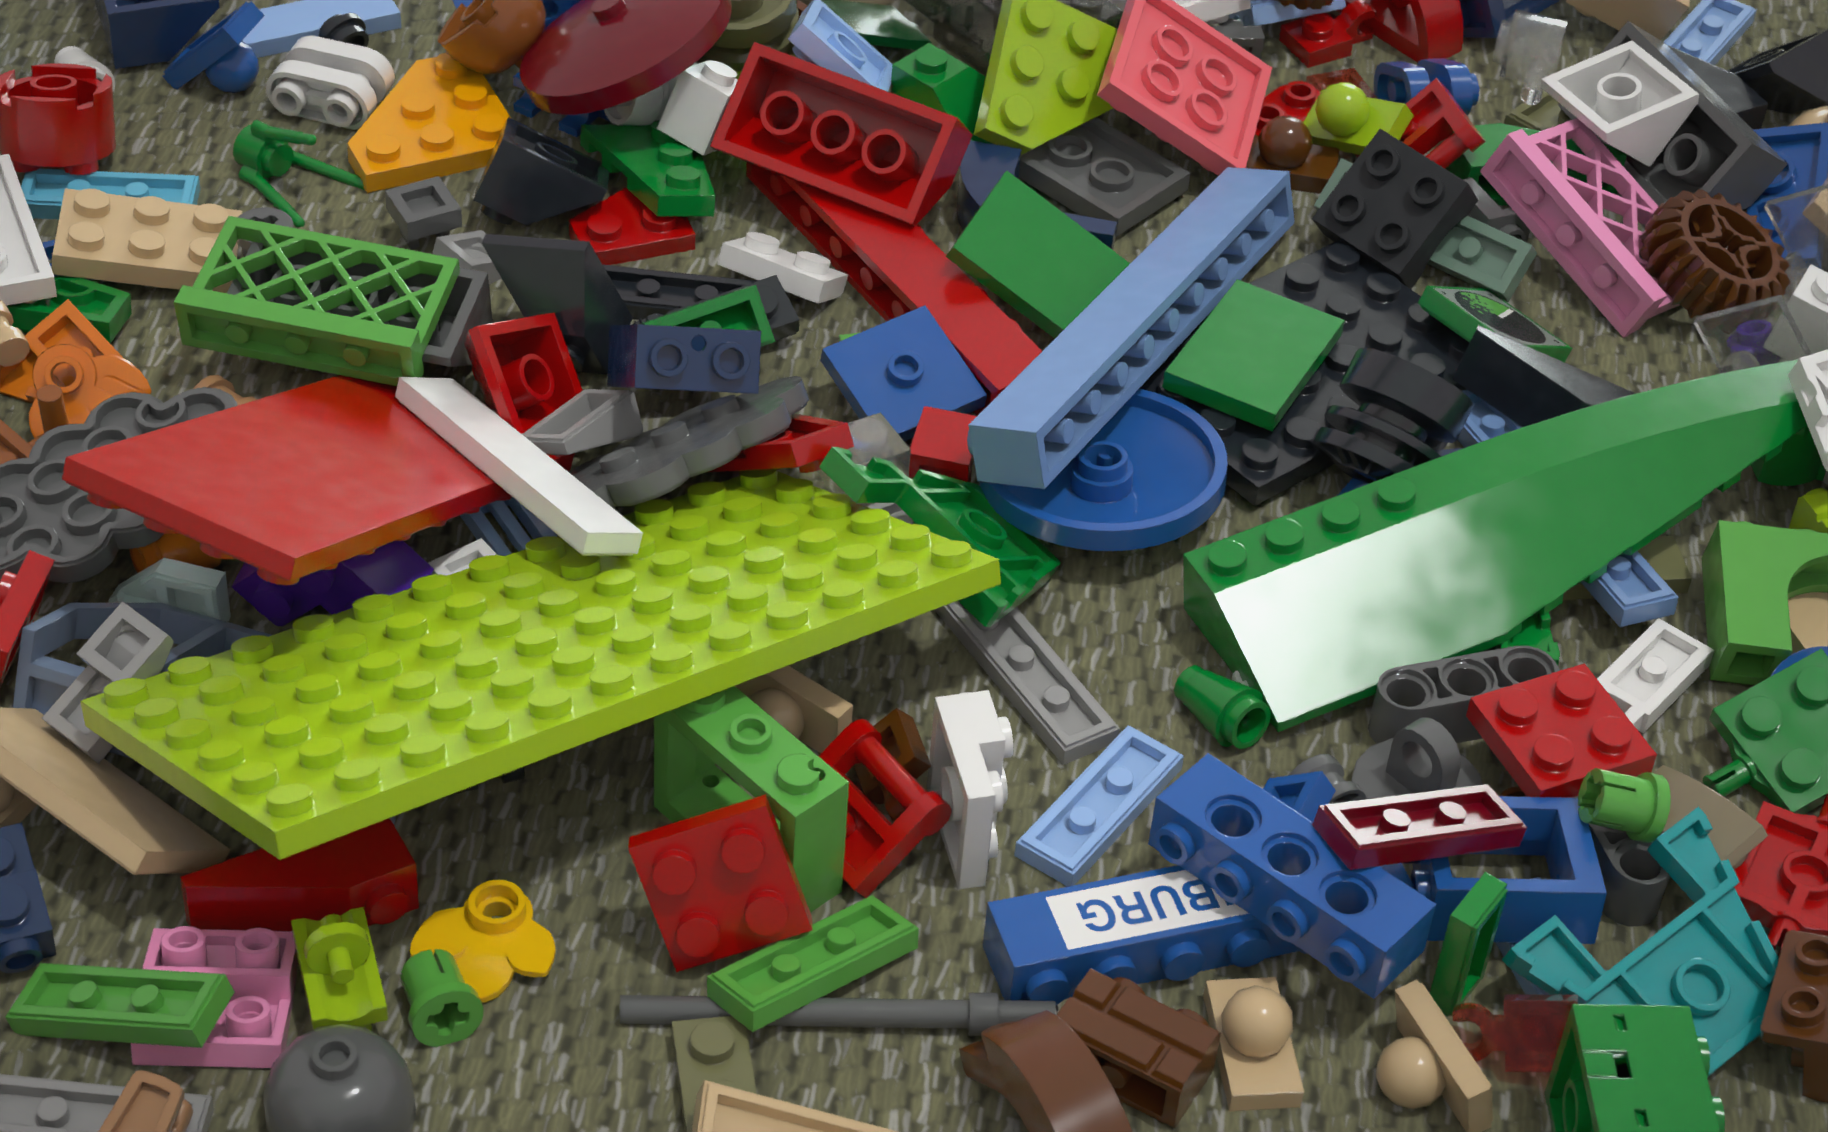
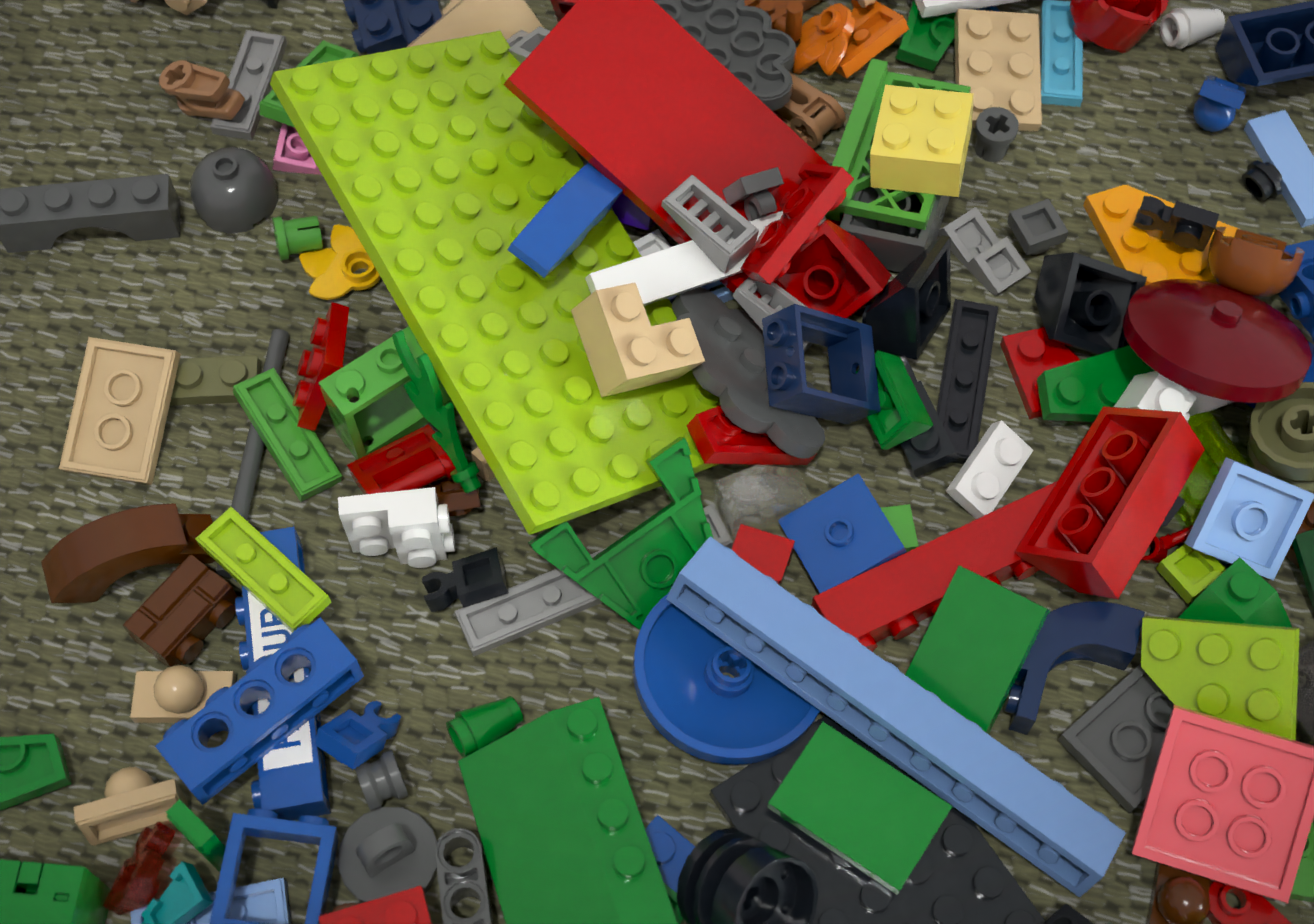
camera: 100 degrees right, 20 degrees up
green plant [233,120,375,227] -> none
white brick [266,36,395,130] -> none
lime hips [291,907,388,1031] -> none
light blue tile [1014,725,1184,887] -> none
dark red tile [1312,784,1527,870] -> none
none -> lime tile [195,507,332,632]
none -> green piece [392,330,481,493]
none -> black plate [421,547,509,612]
none -> blue slope [507,163,623,278]
none -> tan brick [571,282,705,397]
none -> light grey slope [661,174,759,273]
none -> dark grey tile [722,167,784,221]
none -> red wing [740,163,854,285]
none -> light yellow brick [870,85,974,197]
none -> black plate [1133,196,1219,251]

